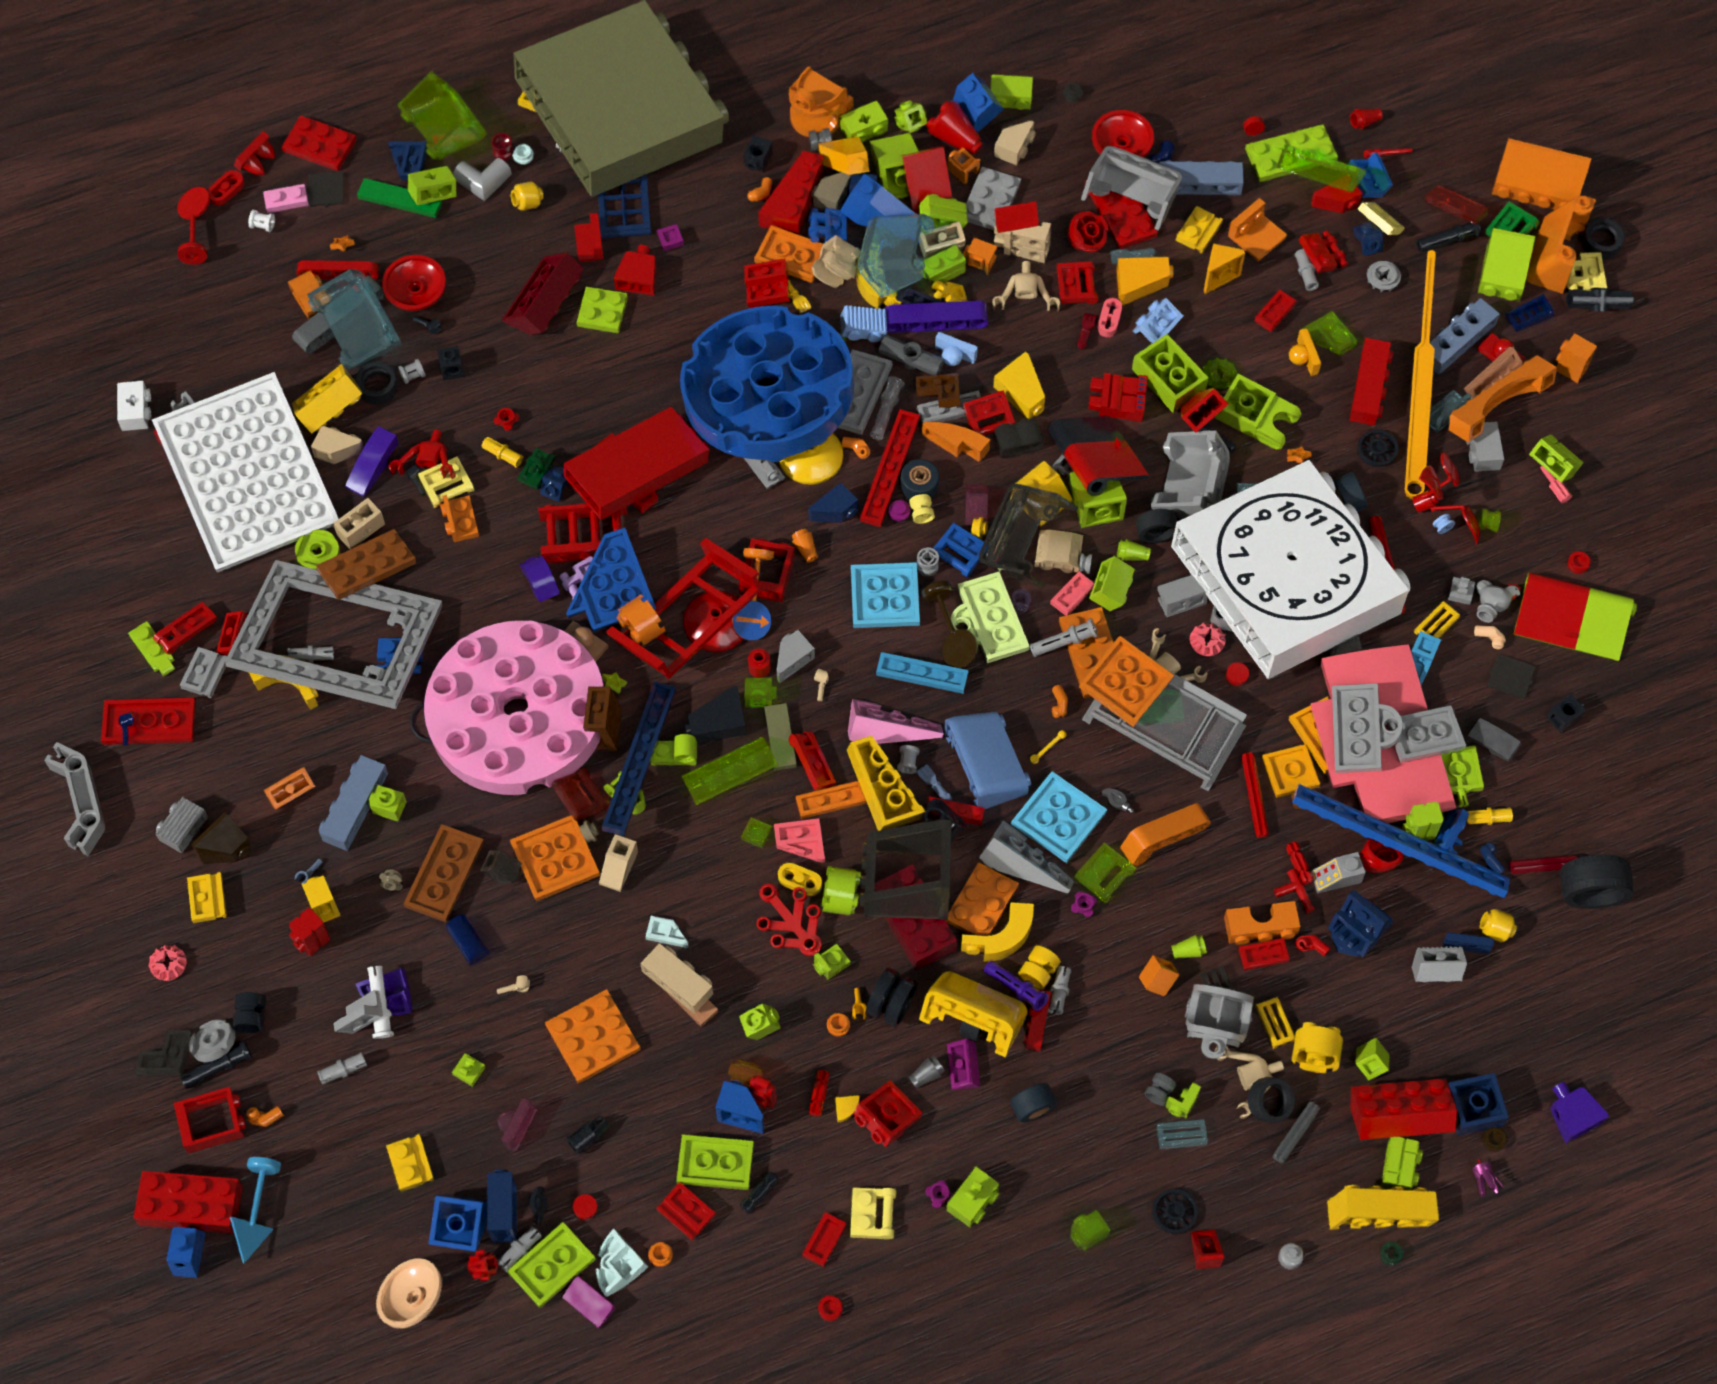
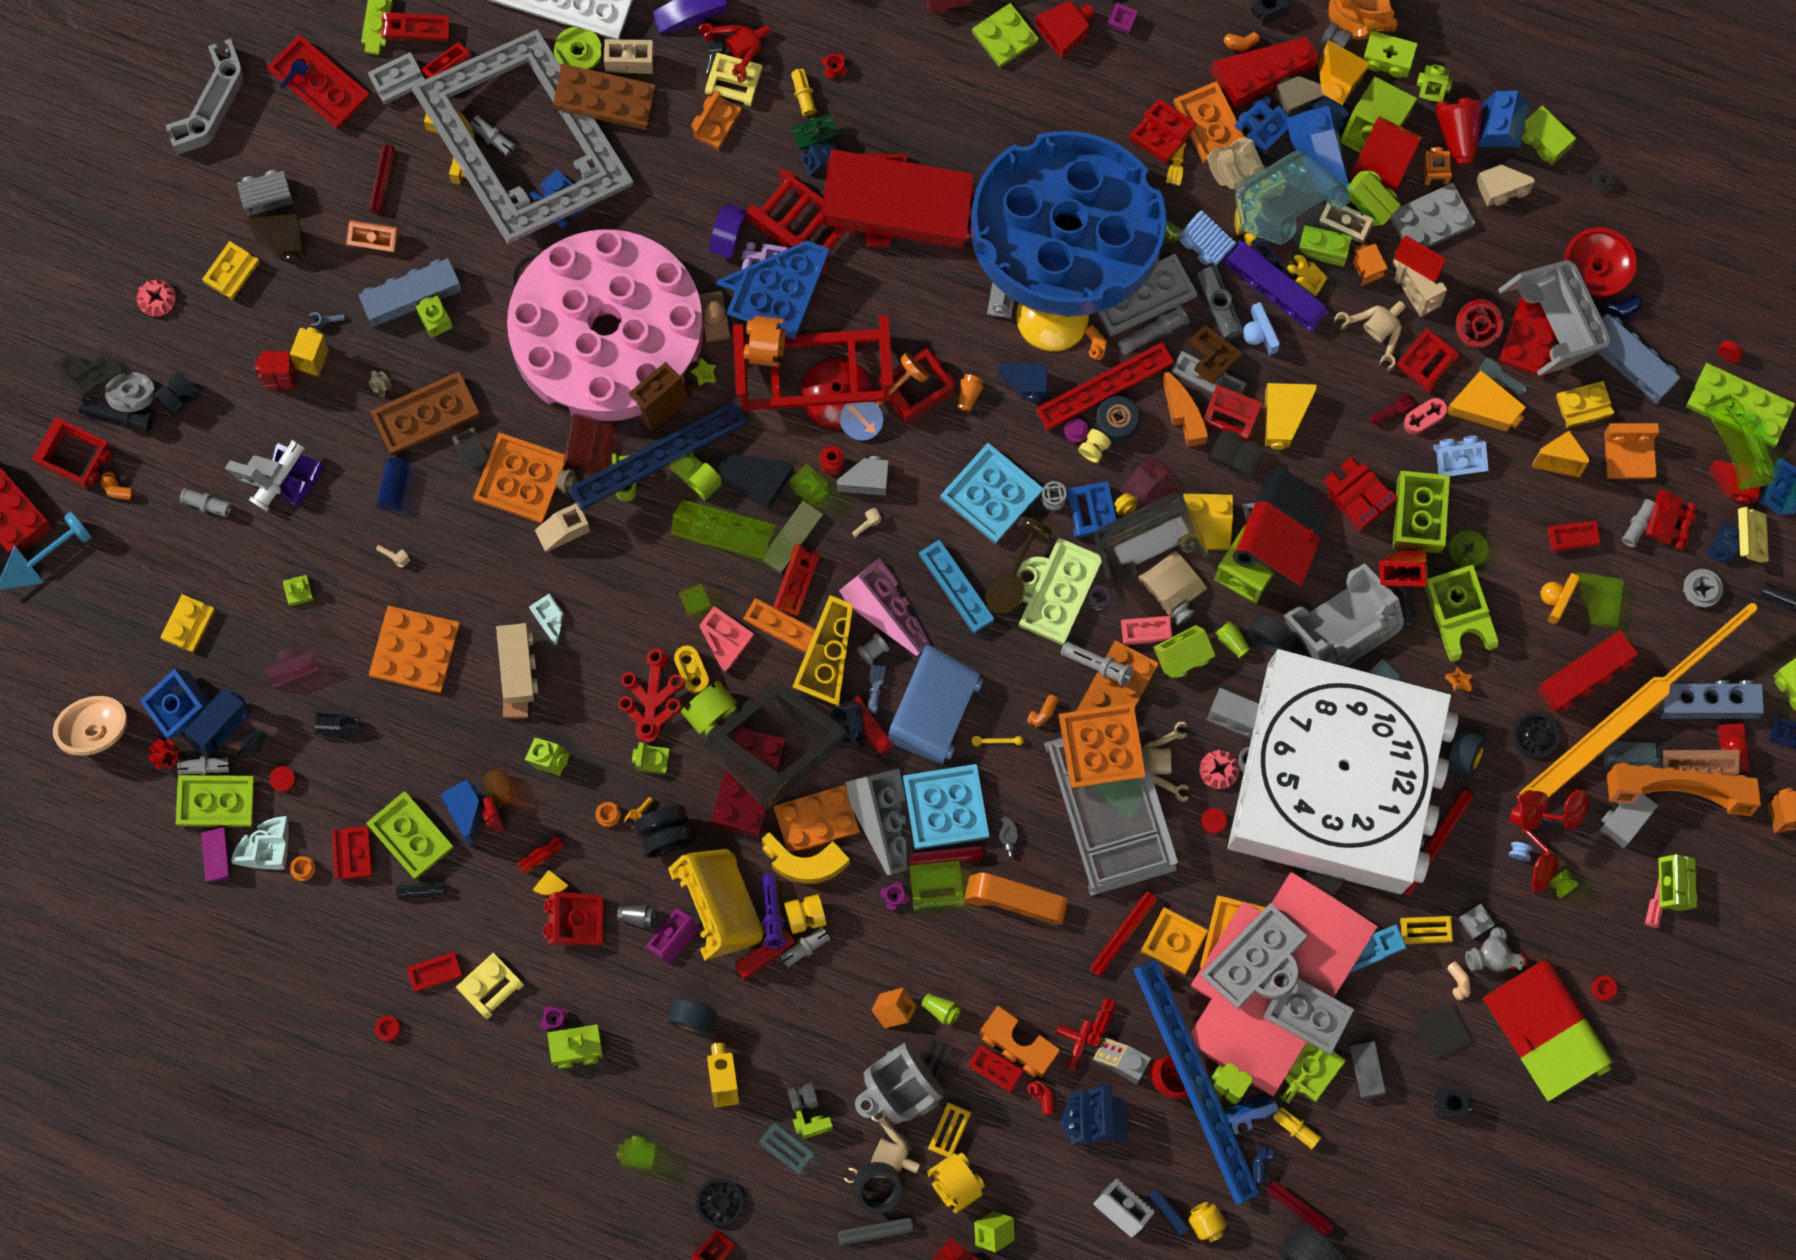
camera: 40 degrees right, 10 degrees up
none -> dark red axle [369,145,396,213]
none -> yellow torso [707,1043,739,1108]
none -> dark red axle [910,846,984,868]

